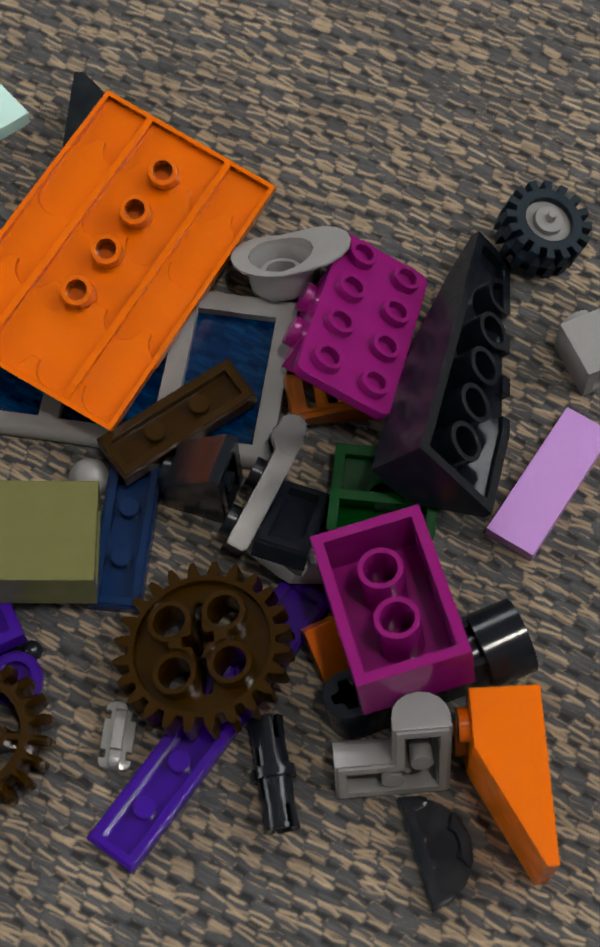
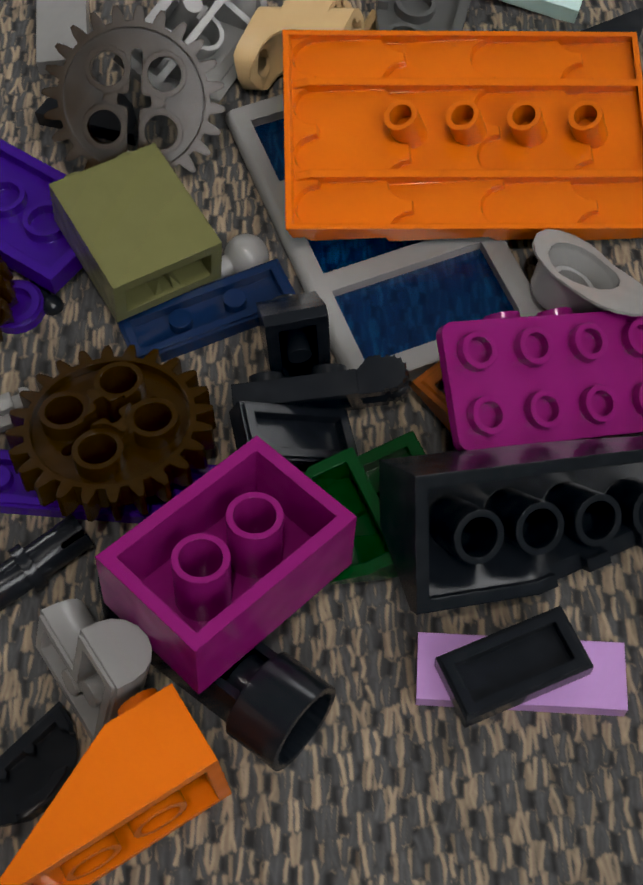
camera: 60 degrees right, 5 degrees down
dark brown tile [96,358,258,486] -> none
none -> black tile [434,605,594,728]

